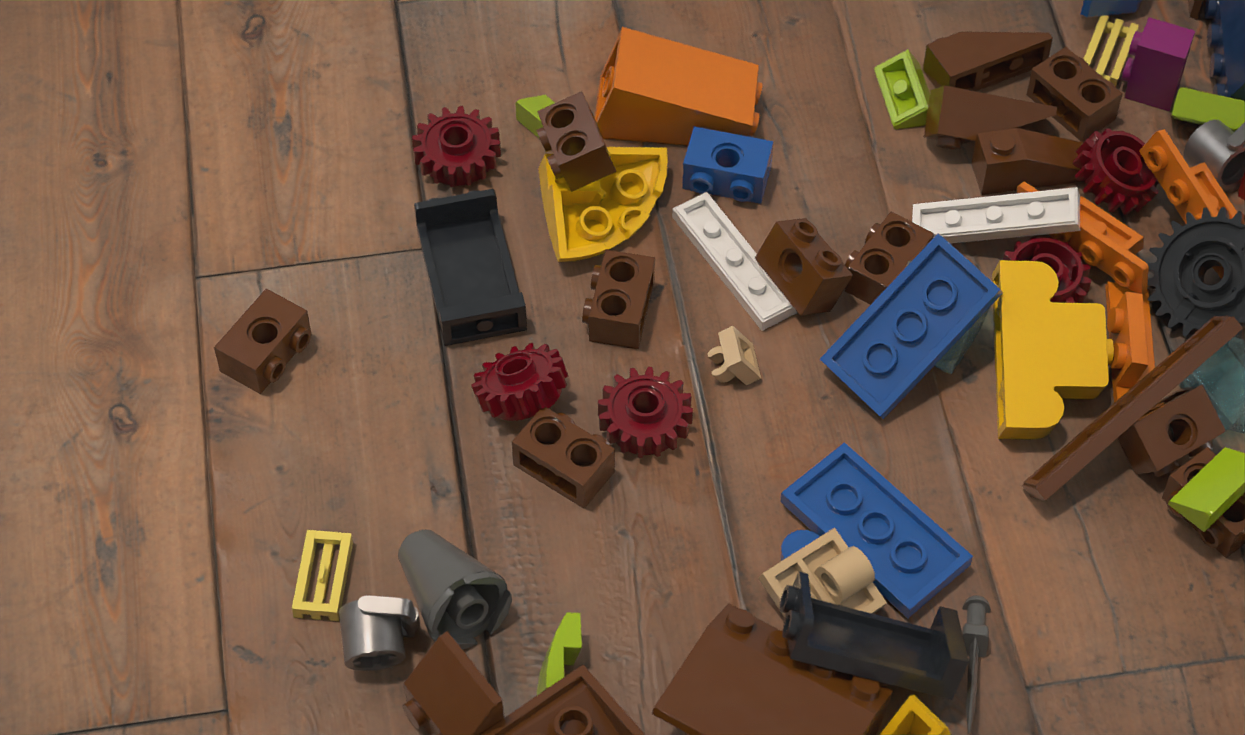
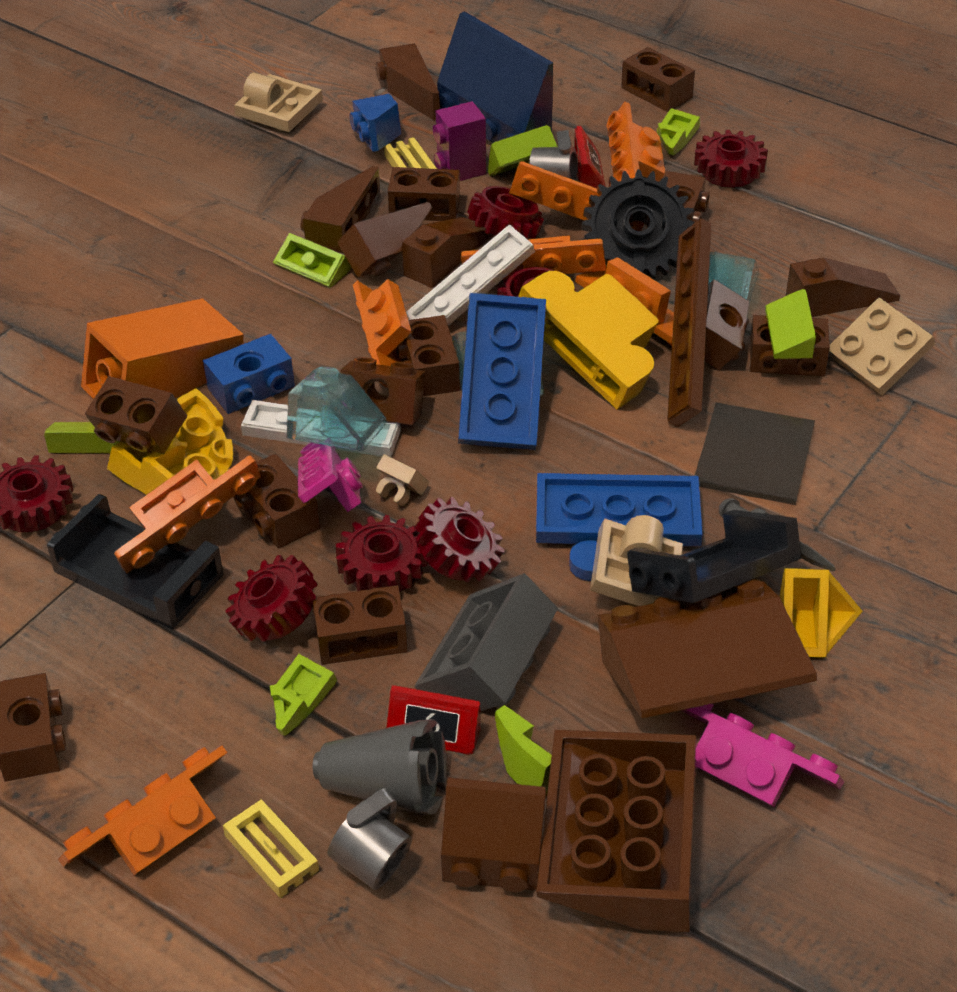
camera: 45 degrees left, 10 degrees down
none -> orange bracket [58,745,227,875]
none -> orange bracket [114,455,261,574]
none -> lime slope [270,654,338,736]
none -> clear light blue slope [286,367,386,451]
none -> dark pink bracket [298,437,363,512]
none -> orange bracket [353,279,412,388]
none -> slope [386,685,481,755]
none -> dark red gear [414,497,504,582]
none -> dark grey slope [414,573,558,711]
none -> clear smoke piece [695,402,815,505]

